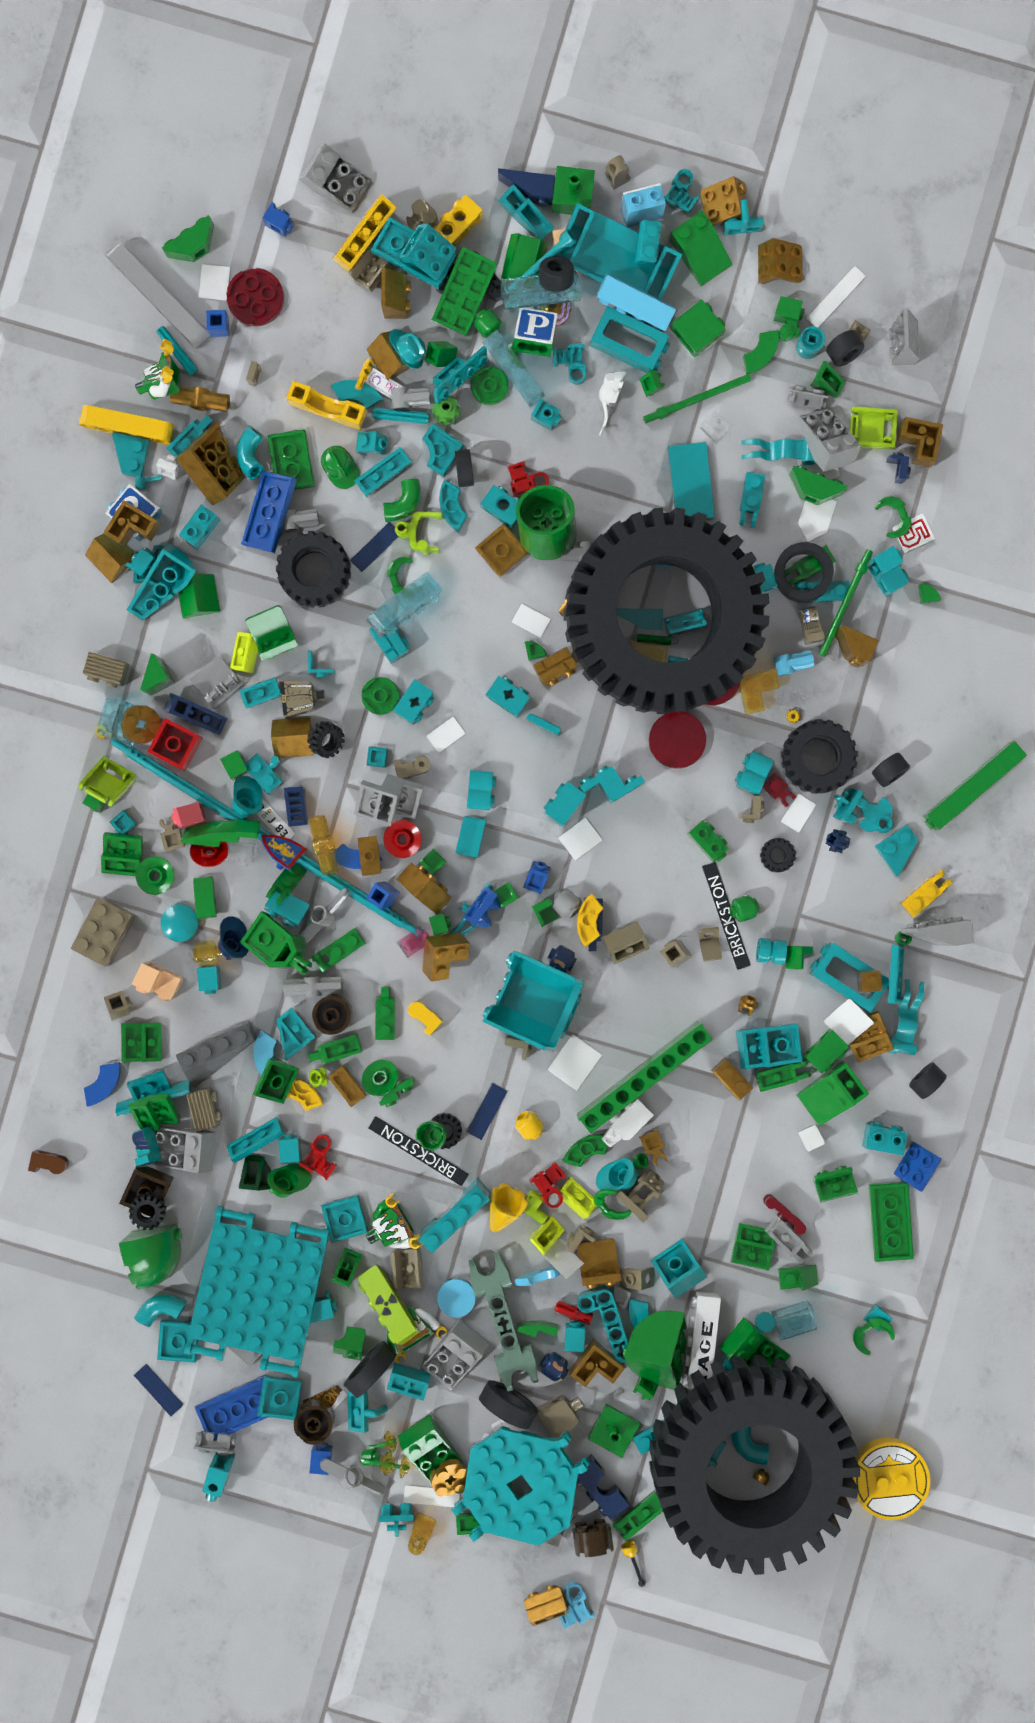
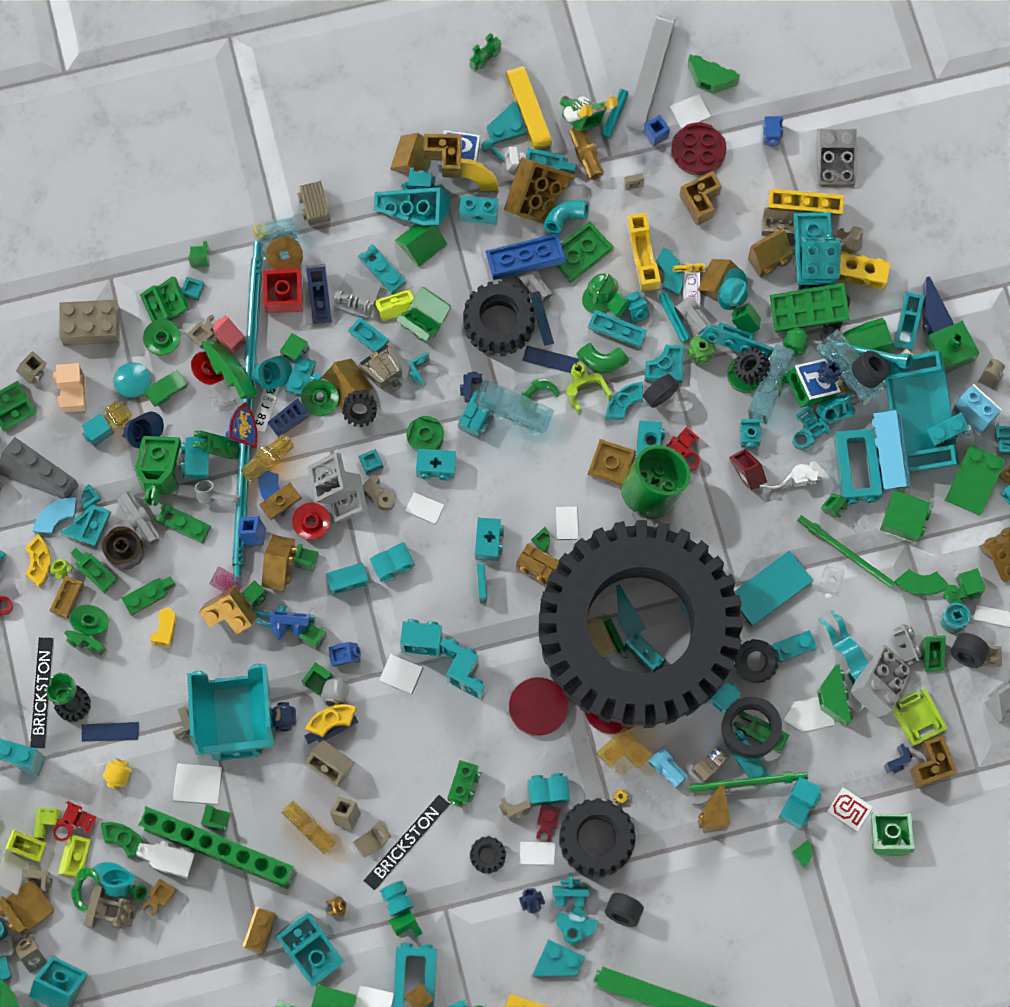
camera: 65 degrees right, 15 degrees down
lime container [78,756,137,807] -> none
green slope [140,653,175,696] -> none
green slope [253,1056,299,1104] -> none
yellow hat [490,1183,528,1232] -> none
green head [729,895,759,922] -> none
green hinge [755,1060,811,1092] -> none
green piece [875,496,912,538] -> none
none -> teal tile [82,484,101,510]
none -> green panel [201,804,231,832]
none -> clear yellow piece [282,801,336,855]
none -> green dish [301,379,339,416]
none -> teal plate [358,244,406,294]
none -> dark blue bracket [460,372,482,402]
none -> yellow tile [461,159,498,191]
none -> green plate [470,33,501,72]
none -> dark blue sticker [529,291,554,346]
none -> green tile [607,292,630,318]
none -> pearl gold brick [679,171,722,226]
none -> dark red slope [729,449,767,490]
none -> black tyre [733,348,771,385]
none -> black tyre [734,639,779,683]
none -> dark blue gear [817,360,842,384]
none -> teal piece [817,393,856,423]
none -> green slope [871,813,915,856]

